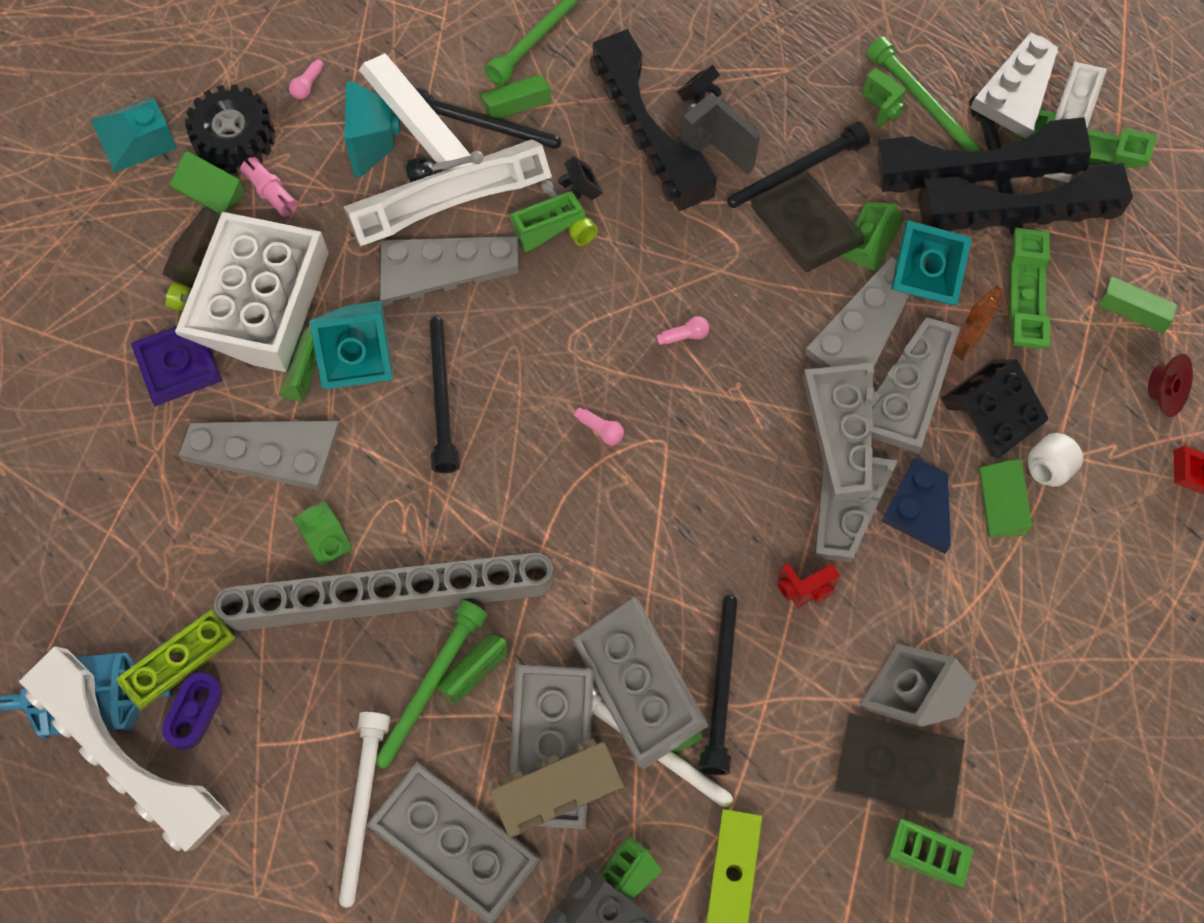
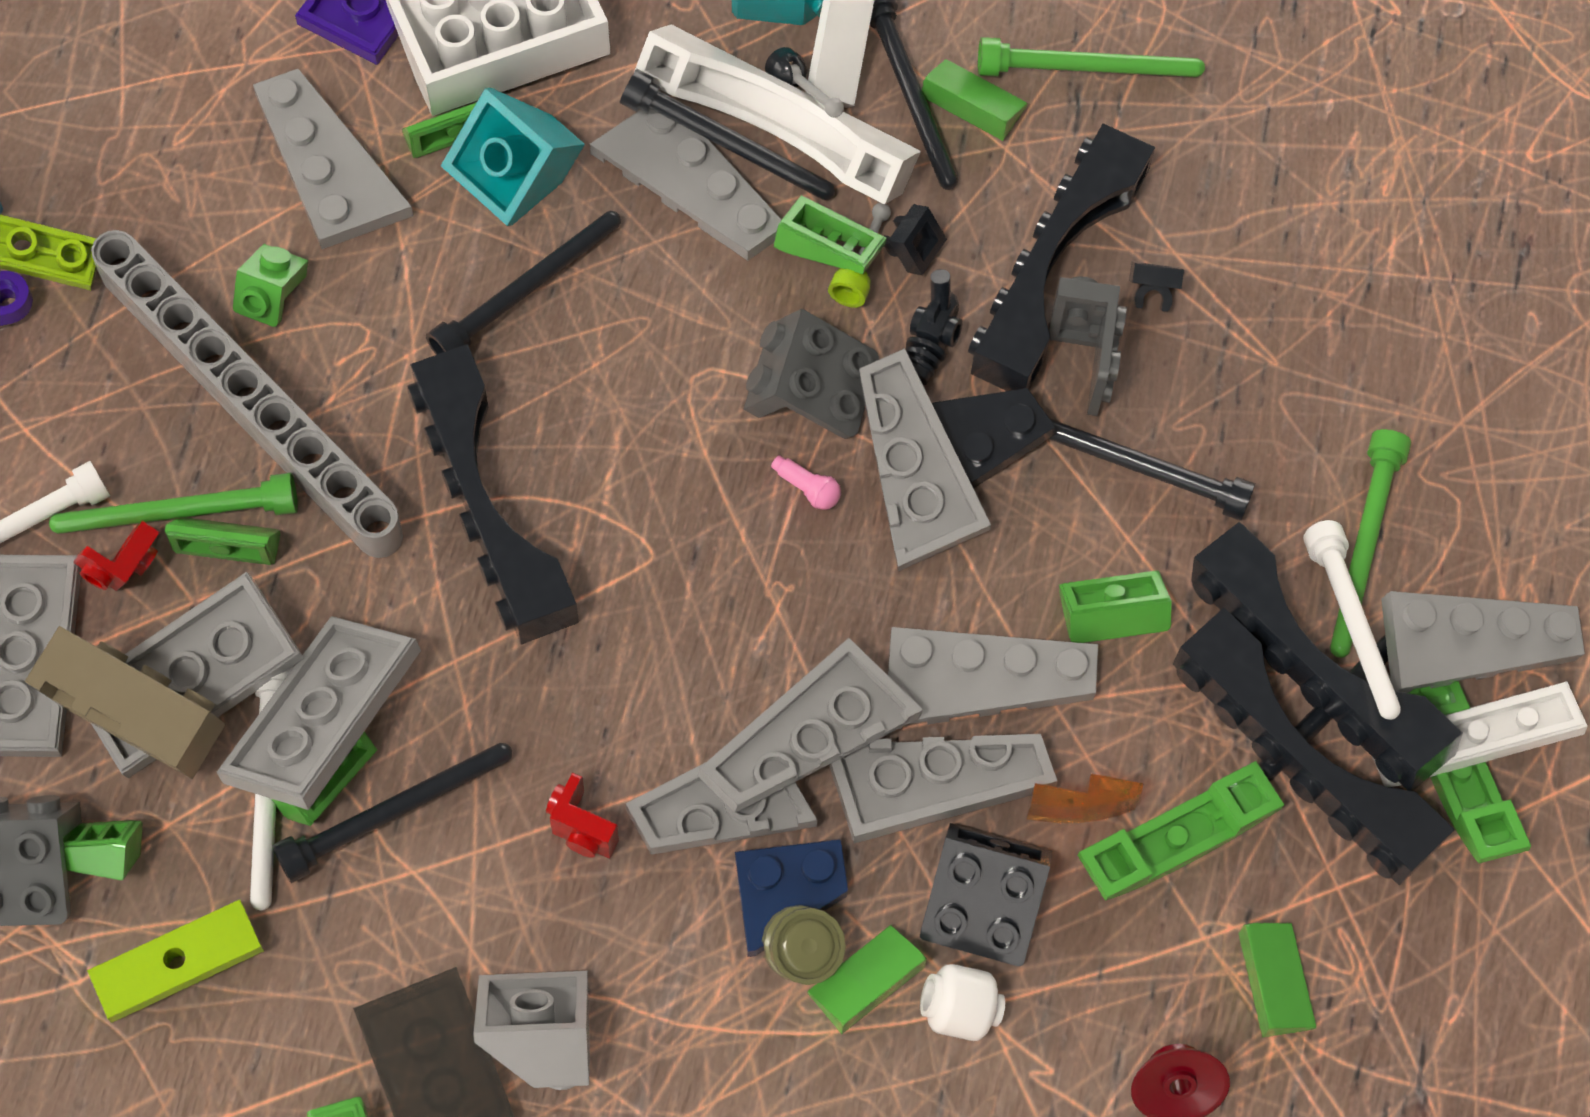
camera: 50 degrees right, 0 degrees up
bright pink piece [574,408,624,445] -> none
clear smoke tile [751,171,865,273] -> none
bright green bracket [862,67,906,128] -> none
teal slope [890,221,972,306] -> none
none -> red bracket [73,521,160,591]
none -> black arch [406,344,579,645]
none -> black piece [619,69,835,200]
none -> dark grey bracket [743,309,879,439]
none -> olive wheel [761,905,846,985]
none -> light grey wing [859,348,991,571]
none -> black piece [905,269,963,385]
none -> black wing [932,388,1057,489]
none -> white piece [1303,520,1401,720]

